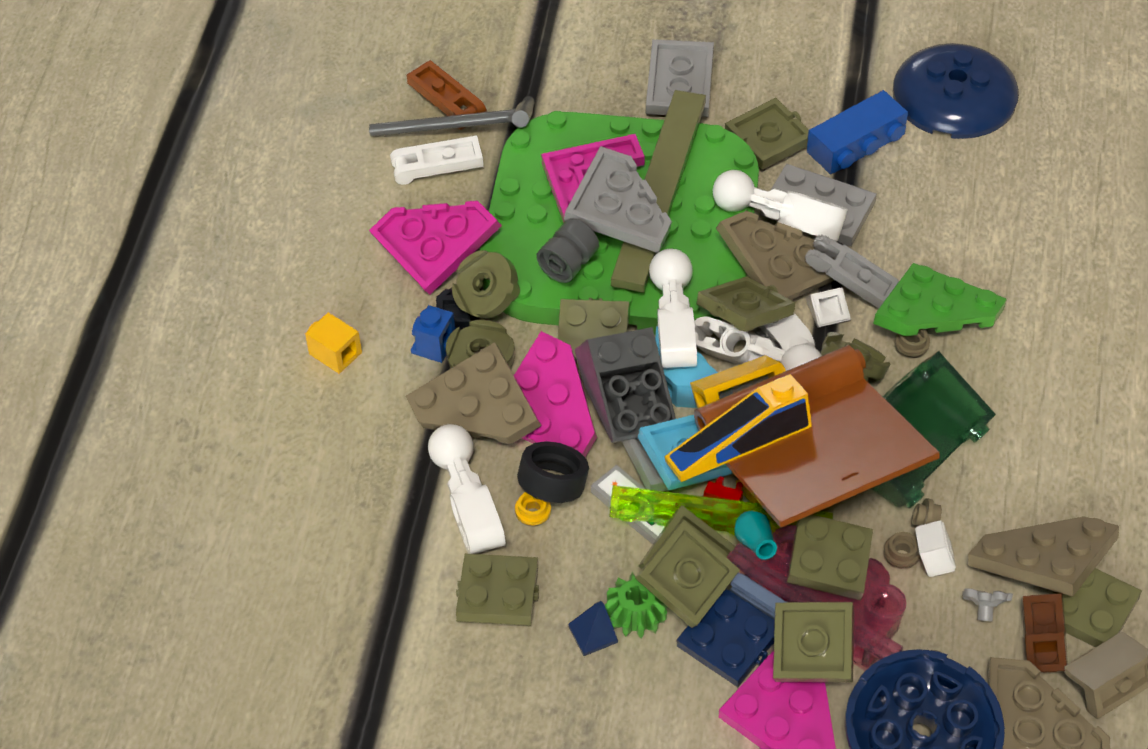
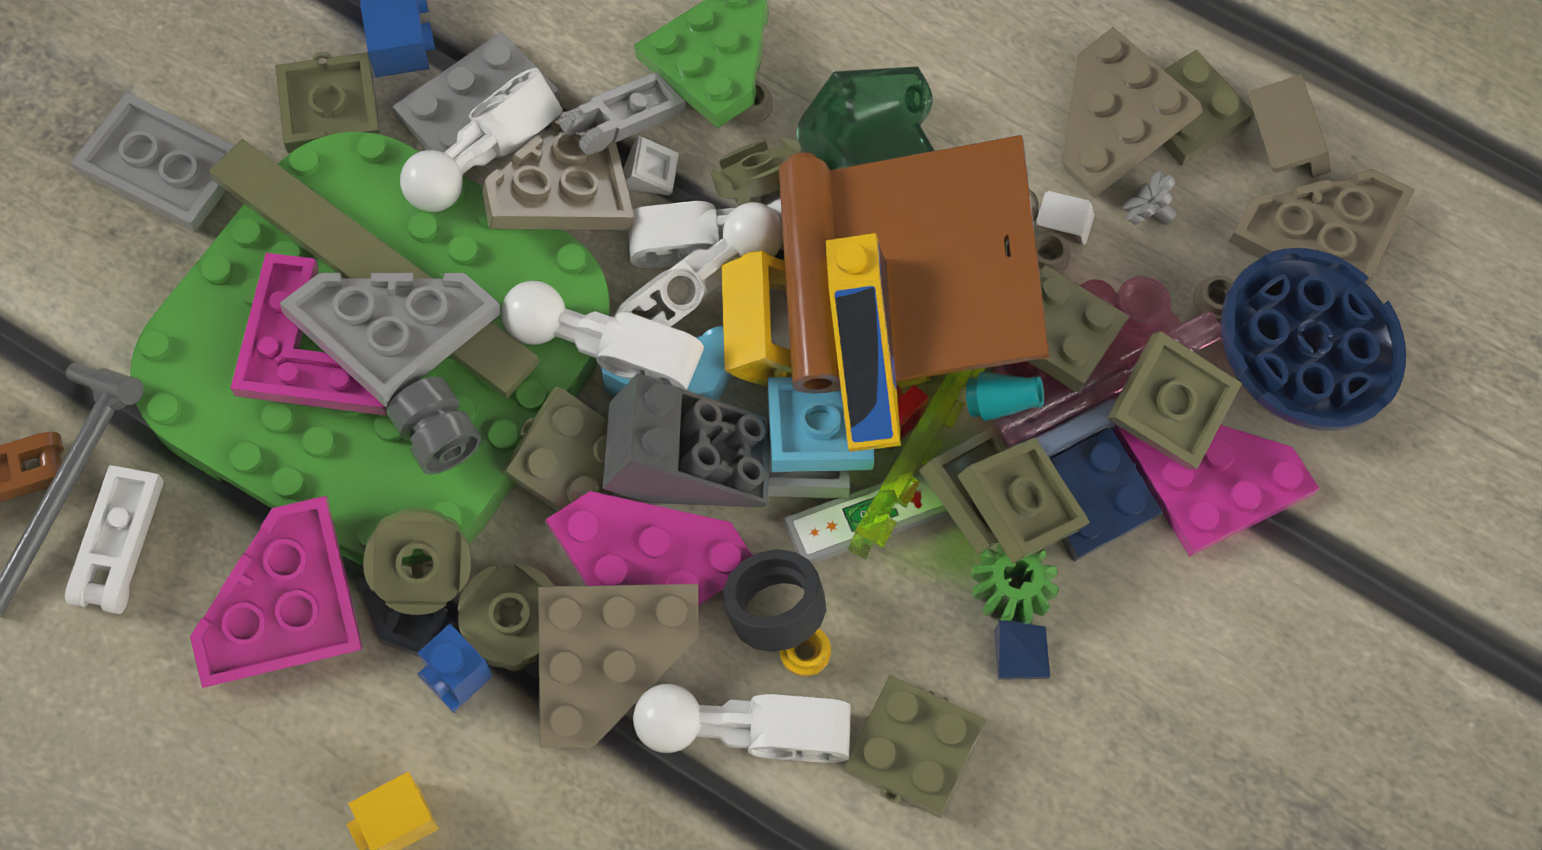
camera: 75 degrees left, 15 degrees up
olive plate [697,276,796,331] -> none
reddish brown slope [1023,593,1068,672] -> none

